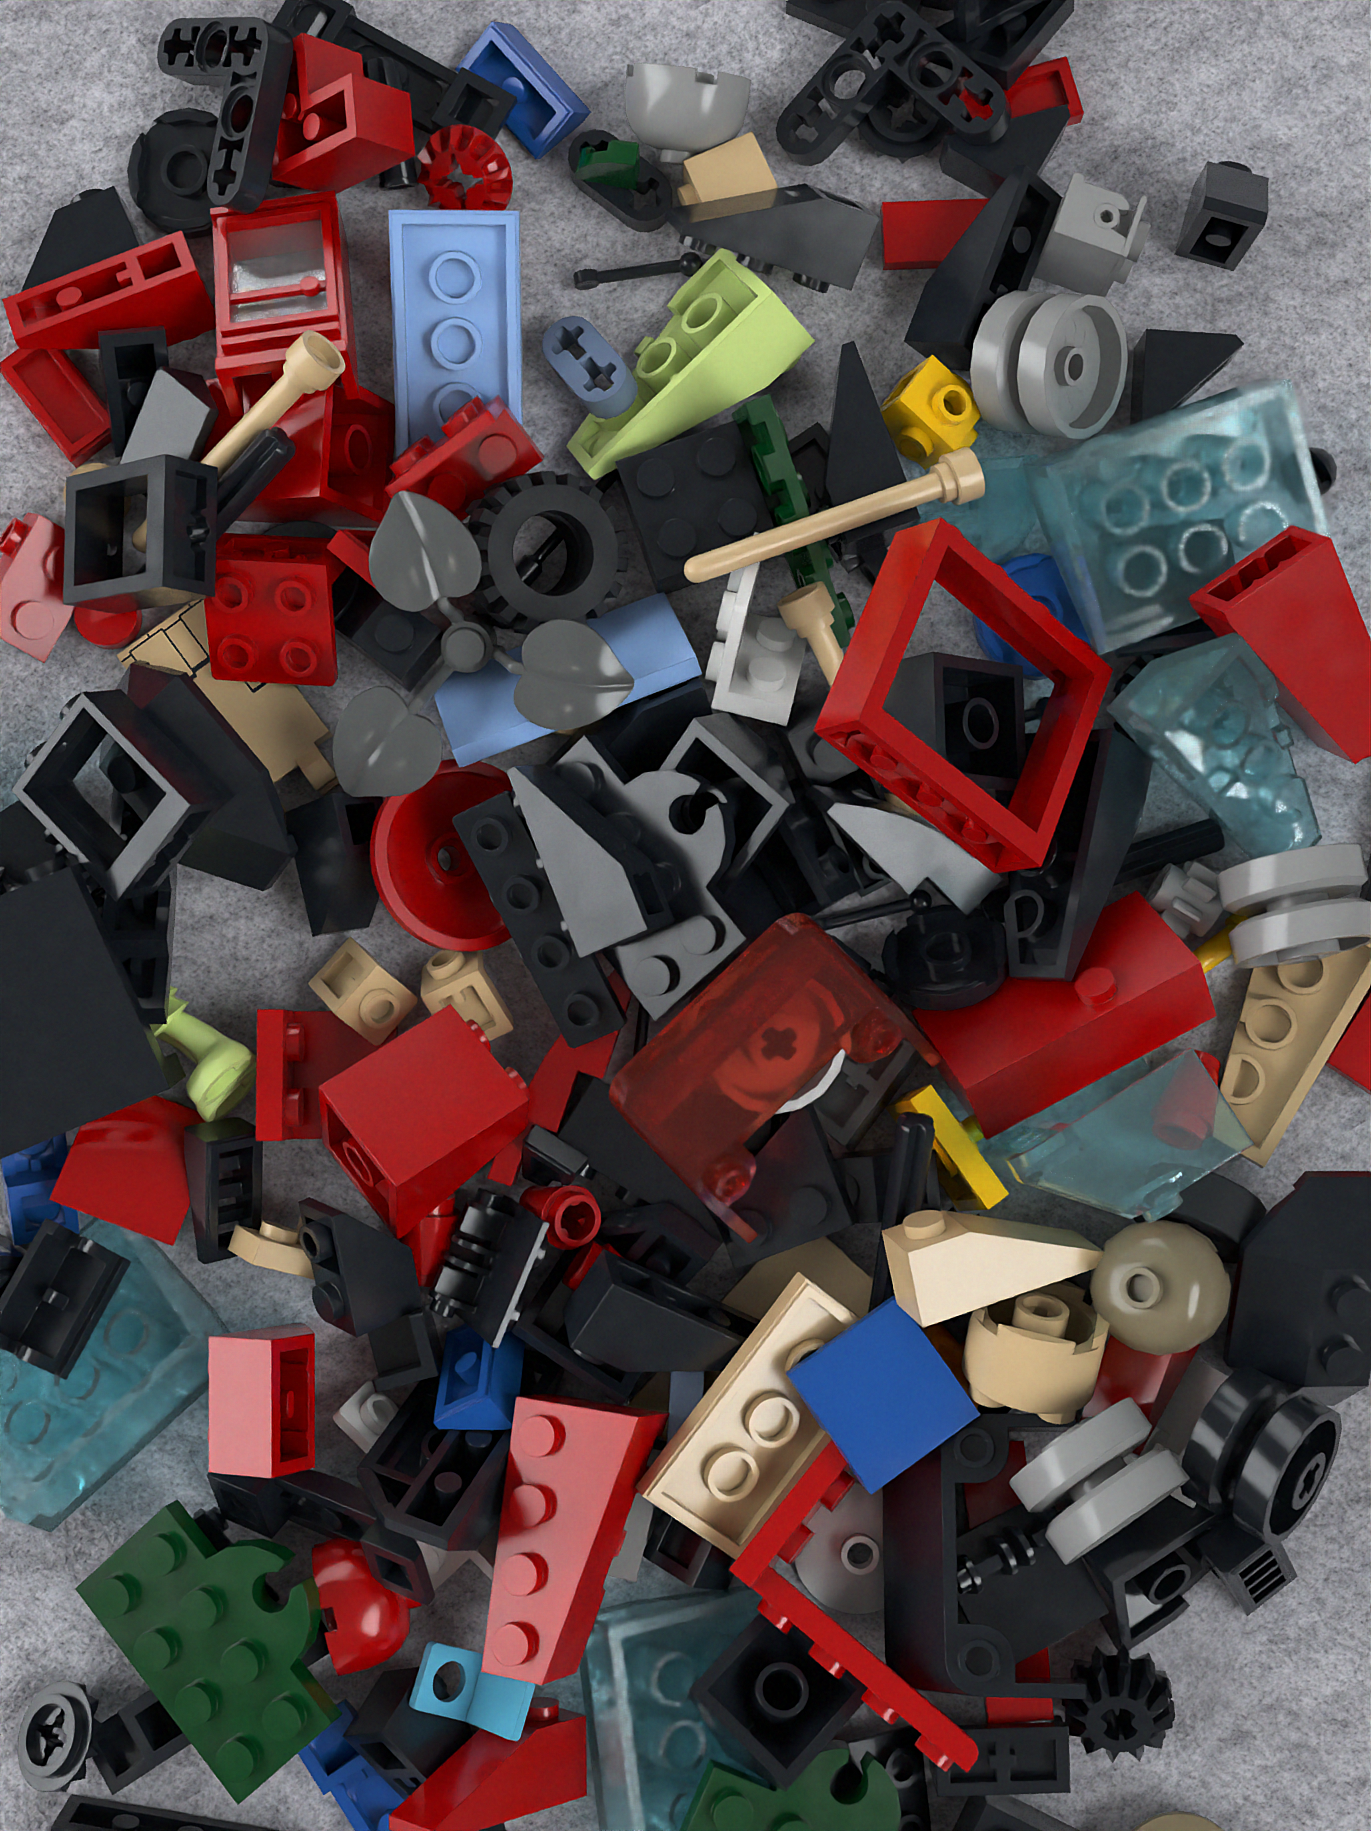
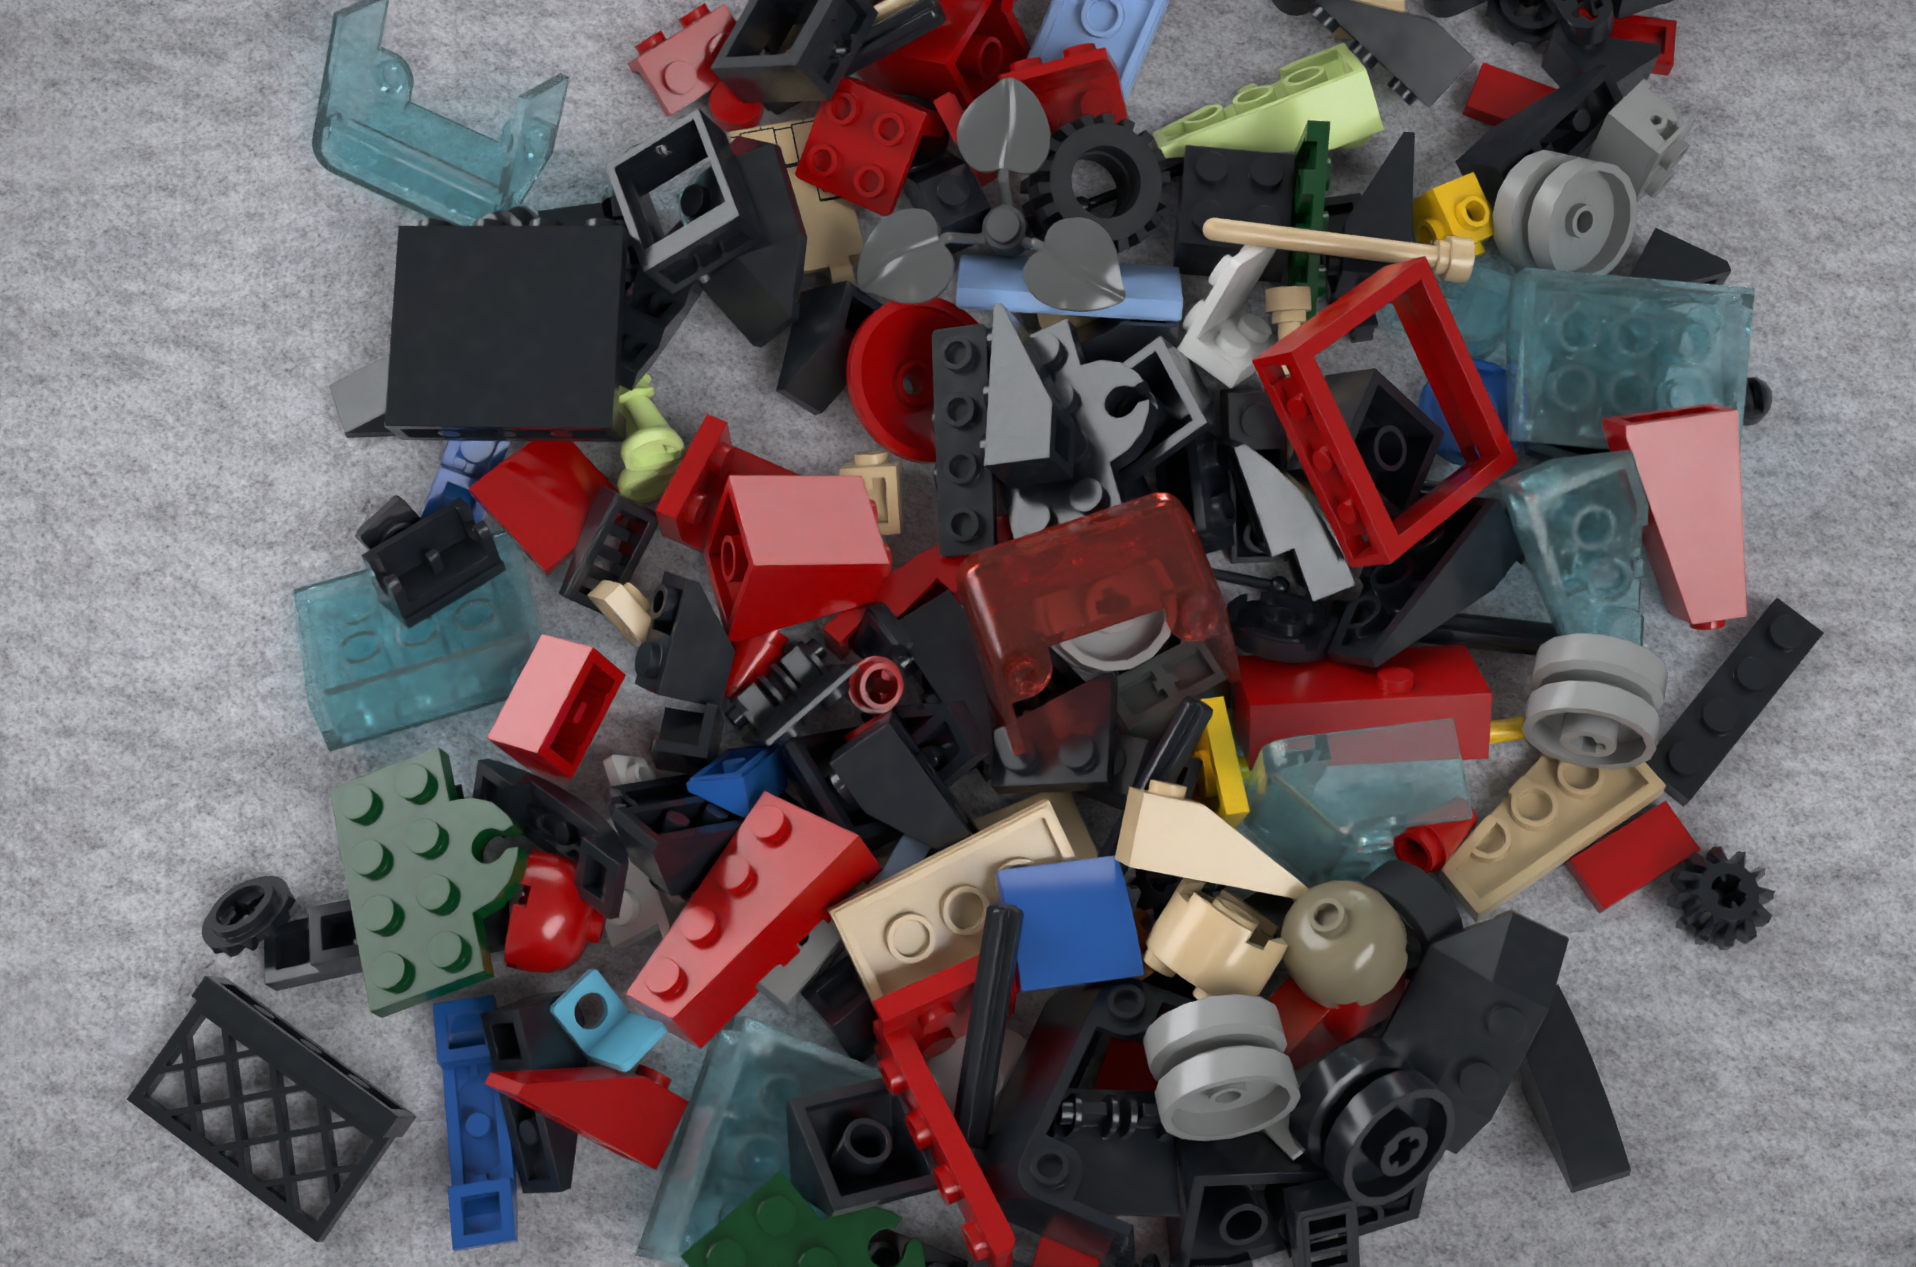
camera: 25 degrees right, 15 degrees down
tan bracket [308,936,418,1046] -> none
sand blue beam [542,316,638,419] -> none
black hinge [573,252,703,290] -> none
light grey gear [1145,860,1223,940] -> none
black slope [1174,161,1269,271] -> none
none -> black axle [954,902,1024,1148]

